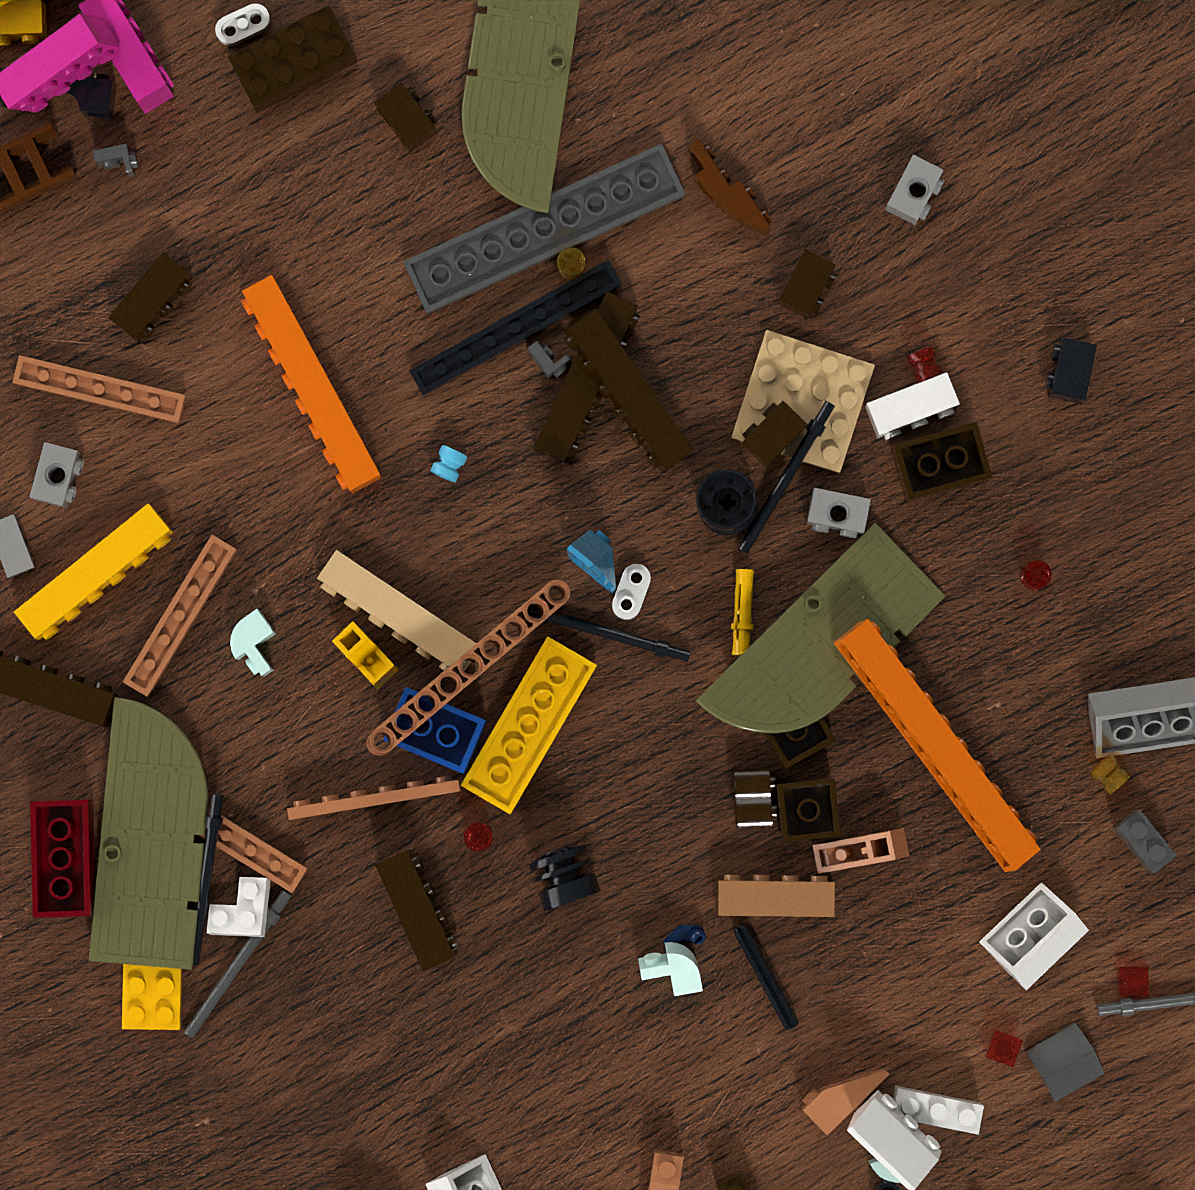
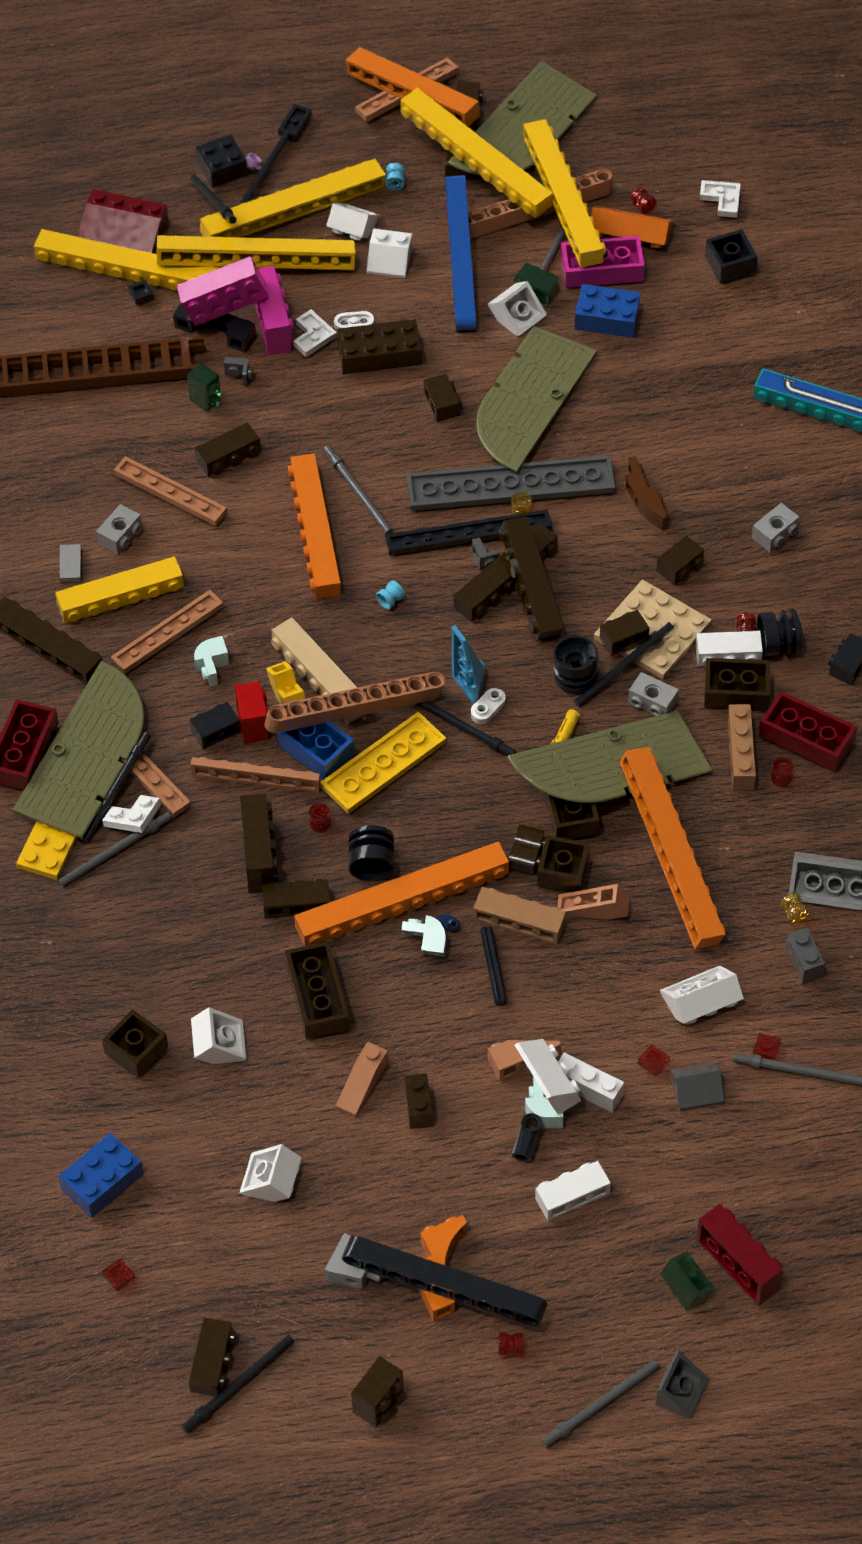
camera: 15 degrees right, 30 degrees down
none -> clear green brick [187,363,221,412]
none -> black brick [190,702,241,749]
none -> red brick [234,681,270,744]
none -> dark brown brick [262,879,330,919]
none -> dark brown brick [285,941,350,1040]
none -> white plate [293,310,337,357]
none -> orange brick [294,841,509,946]
none -> dark grey bar [323,445,393,534]
none -> medium nougat brick [727,704,756,791]
none -> black wheel [757,609,802,657]
none -> dark red brick [759,691,857,772]

